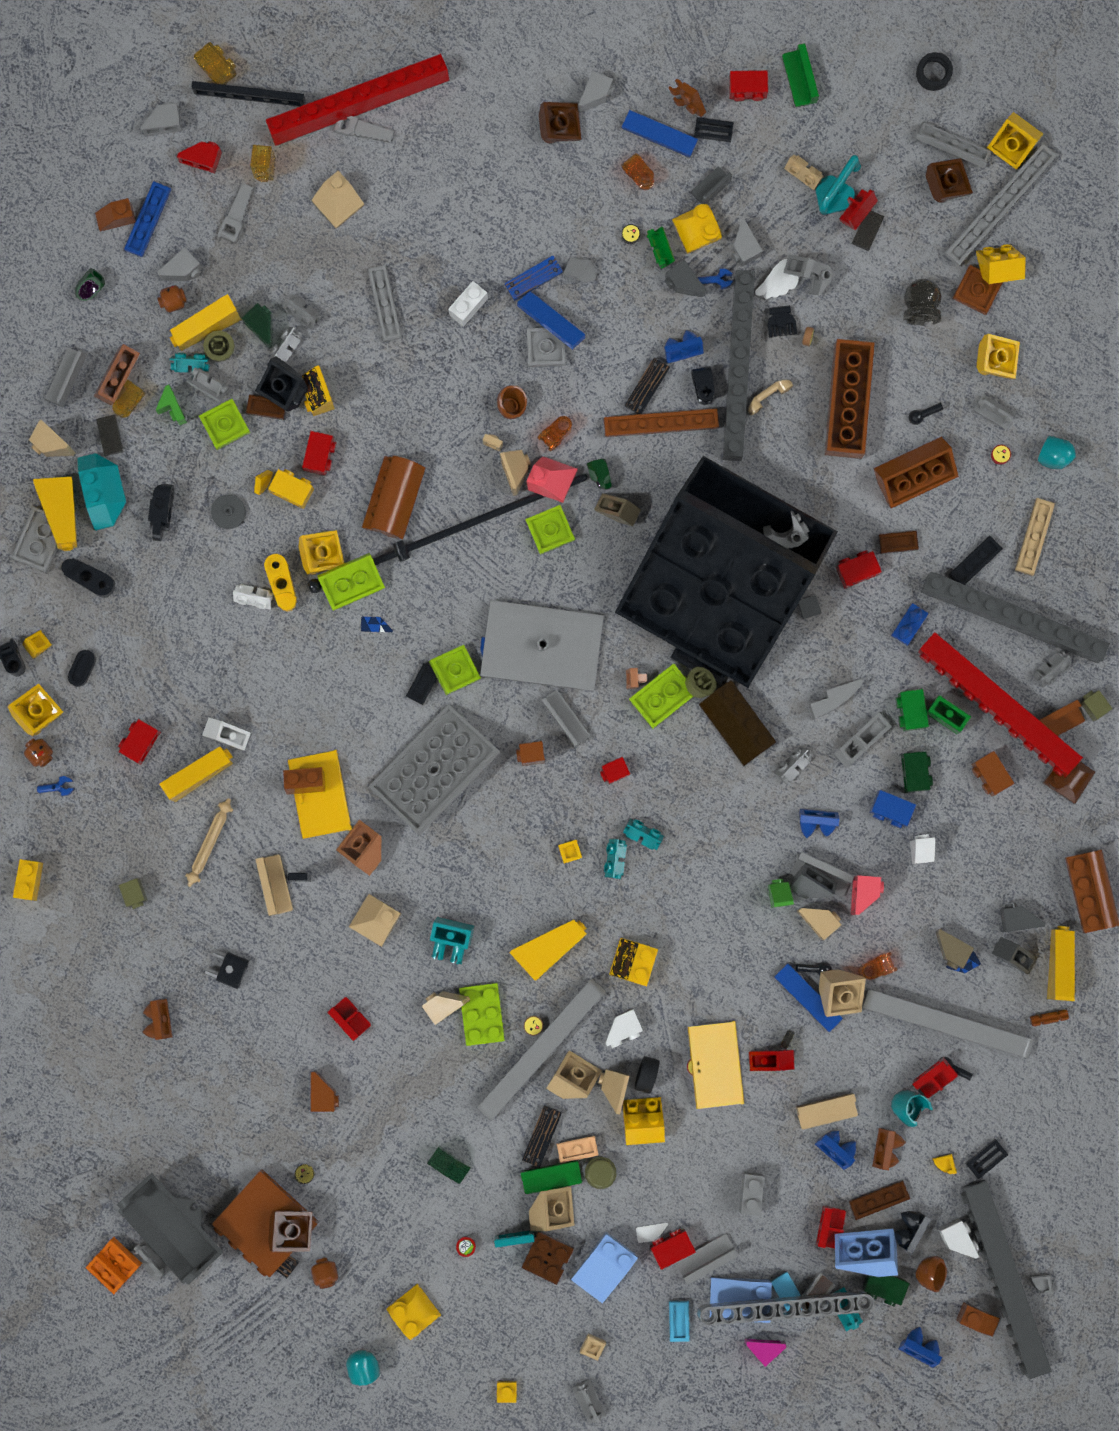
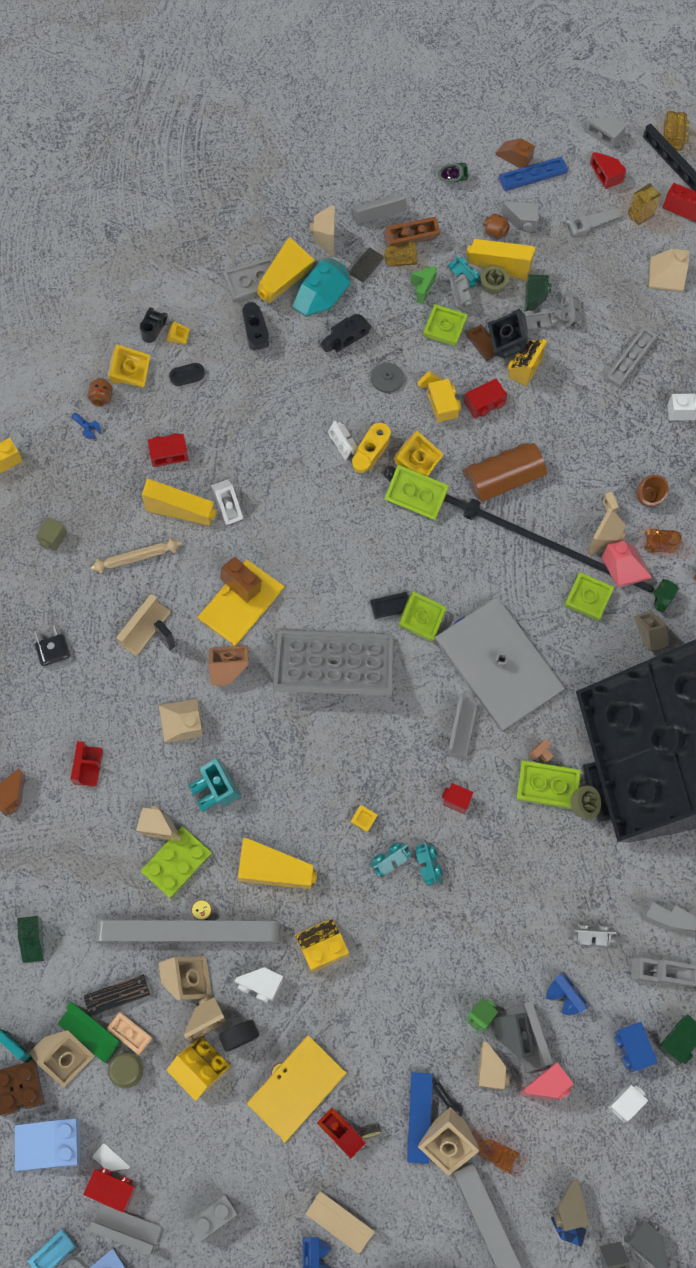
camera: 50 degrees right, 15 degrees down
sticker [361,617,393,632] -> none
dark orange brick [516,741,545,766] -> none
dark brown slope [699,680,776,766] -> none

